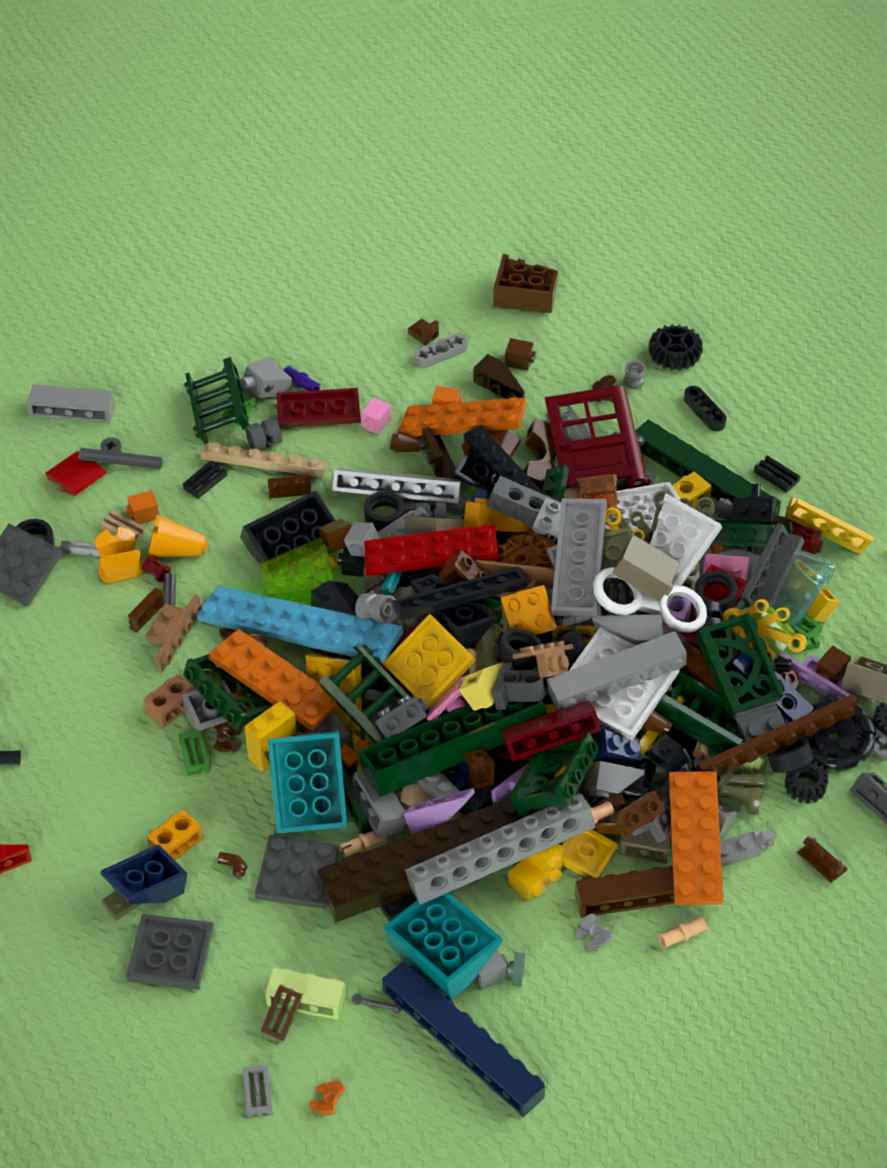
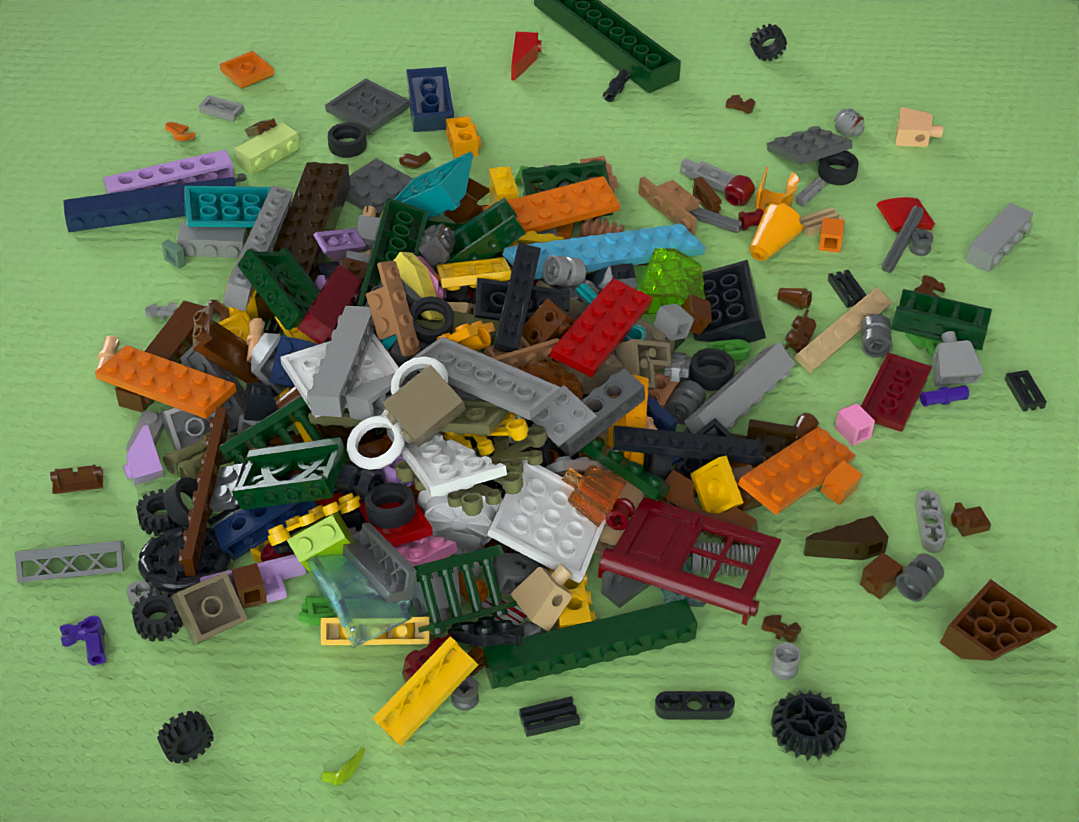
camera: 120 degrees right, 5 degrees down
none -> lavender brick [103,149,234,194]
none -> lavender slope [123,425,163,486]
none -> reddish brown arm [205,300,230,321]
none -> orange plate [220,51,274,88]
none -> black tyre [328,122,367,158]
none -> tan torso [510,563,573,632]
none -> light grey hinge [680,158,735,193]
none -> yellow plate [690,456,743,514]
none -> bright green plate [707,339,751,361]
none -> dark red head [724,175,755,206]
none -> reddish brown cone [777,288,812,310]
none -> dark grey wheel [896,553,944,602]
none -> reddish brown piece [914,275,946,297]
none -> black tile [1004,370,1047,412]

